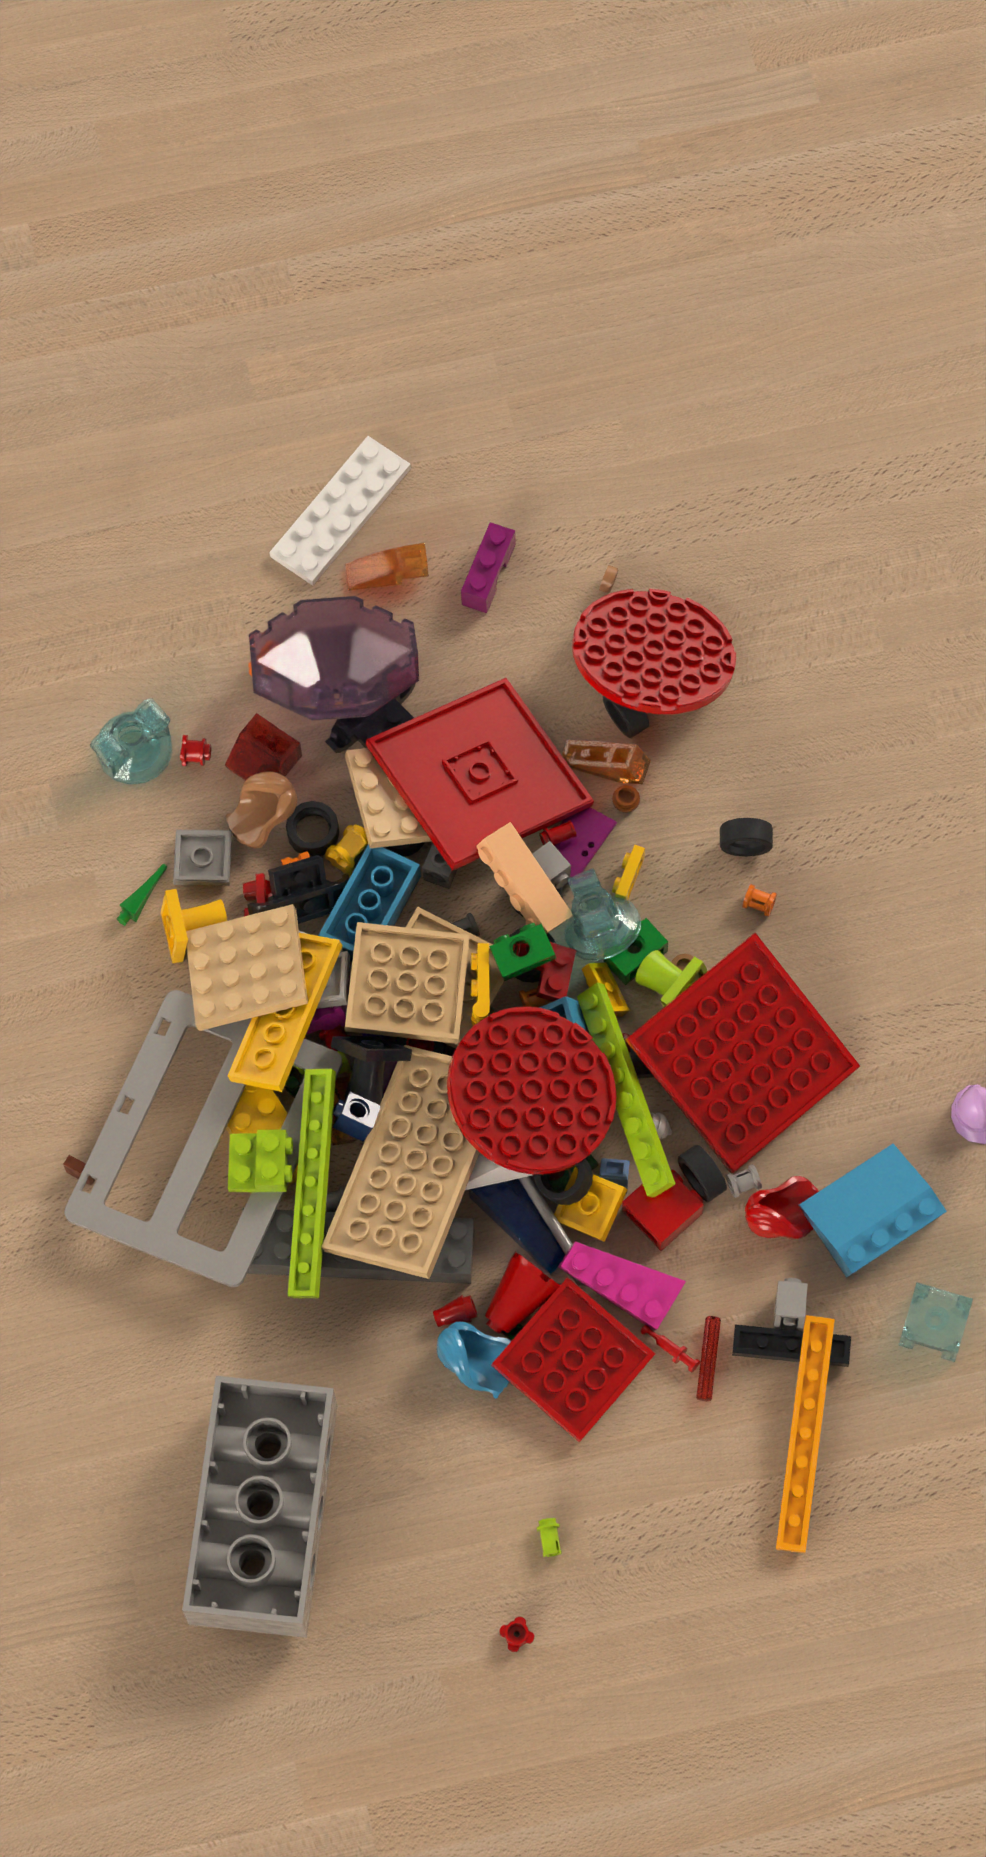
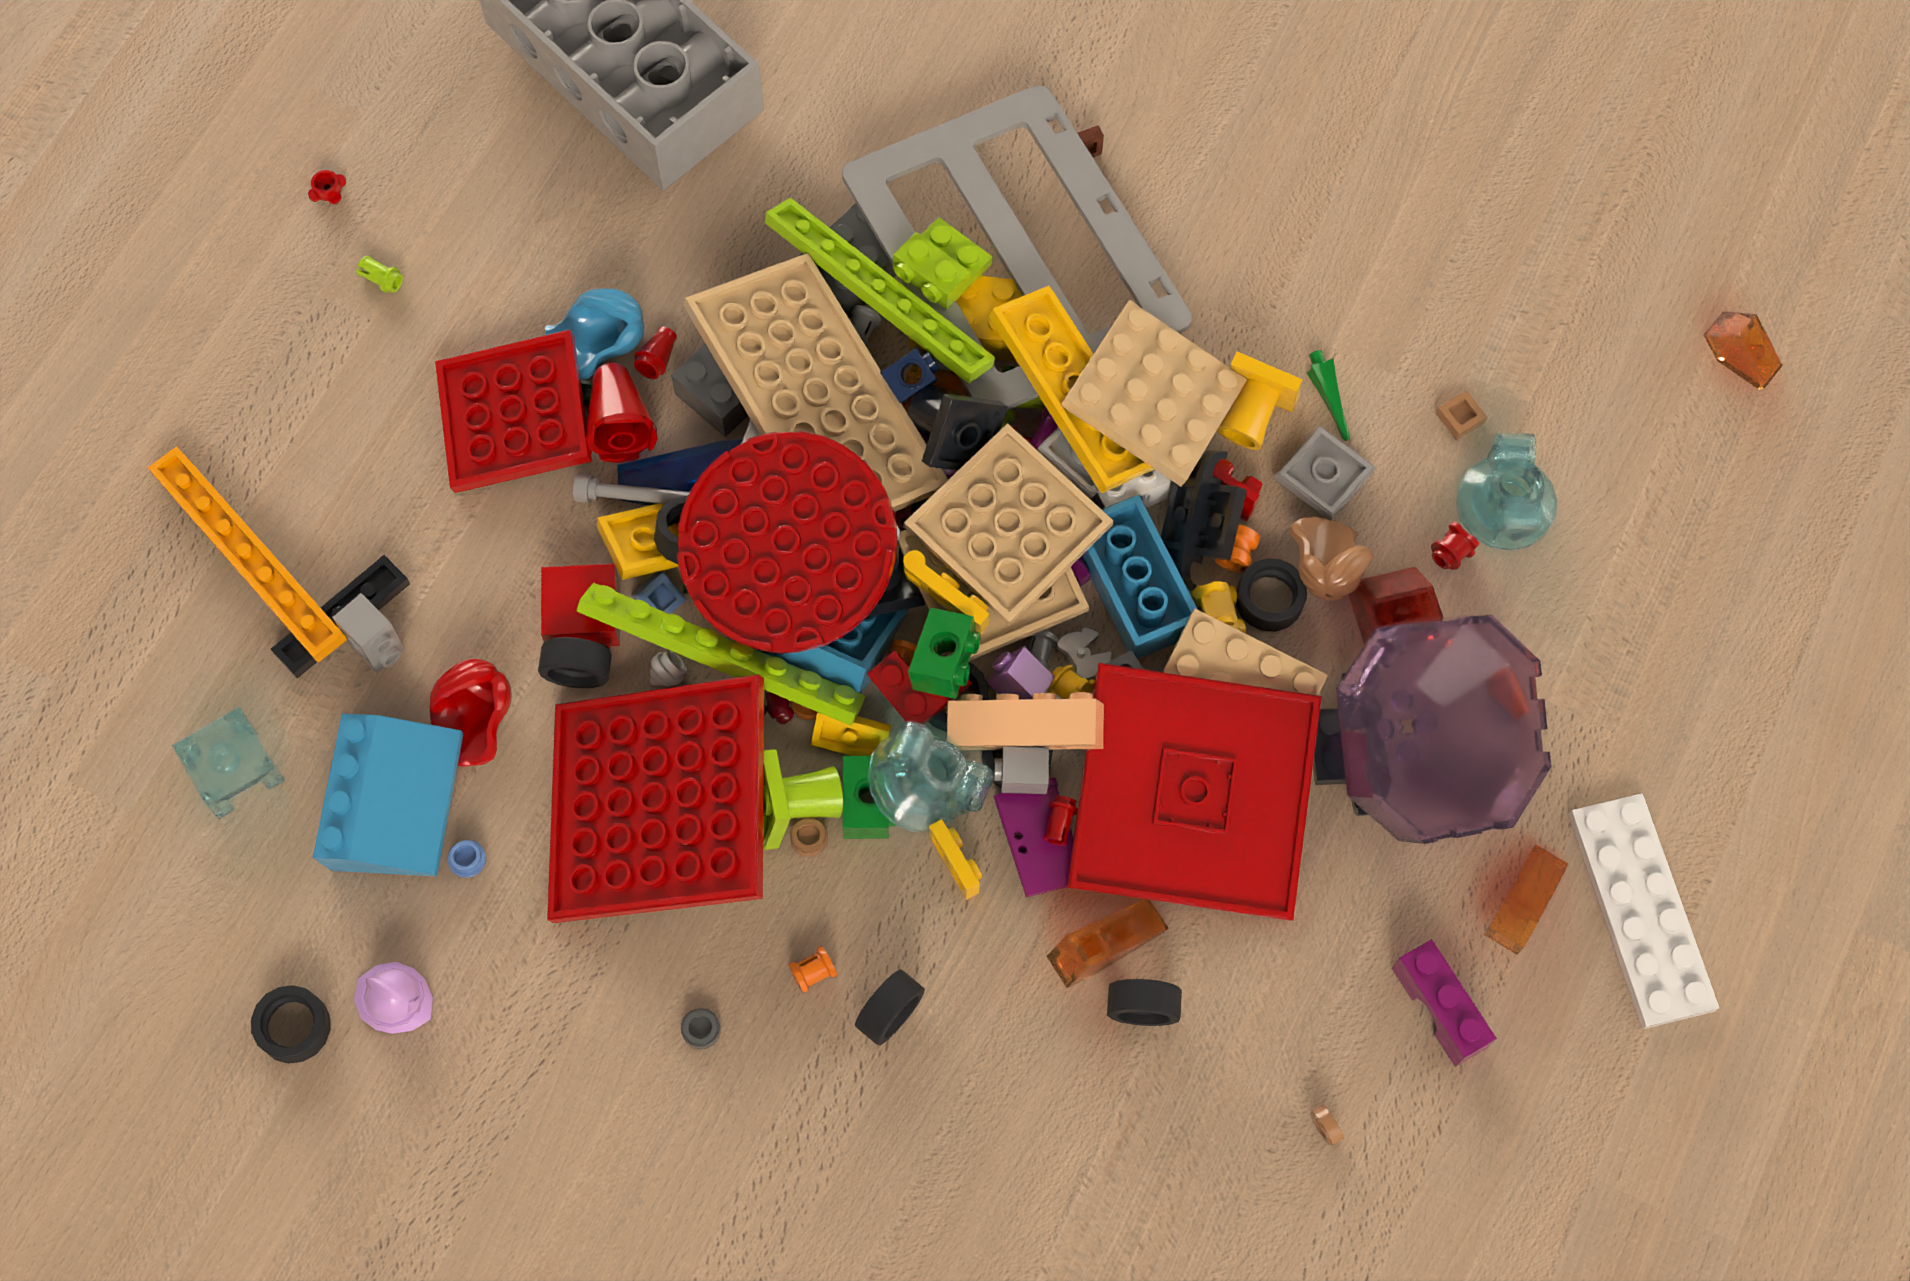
camera: 125 degrees right, 0 degrees up
dark pink wing [558,1242,686,1331] -> none
red tile [572,588,736,714] -> none
dark orange plate [612,785,640,813] -> none
red piece [640,1325,700,1373] -> none
clear red axle [696,1316,721,1402] -> none
light grey bush [726,1164,762,1198] -> none
none -> medium blue plate [447,840,486,878]
none -> dark grey tile [681,1008,721,1049]
none -> medium lavender brick [986,647,1054,700]
none -> yellow brick [1048,664,1095,699]
none -> white piece [1056,628,1111,681]
none -> medium nougat tile [1436,390,1487,440]

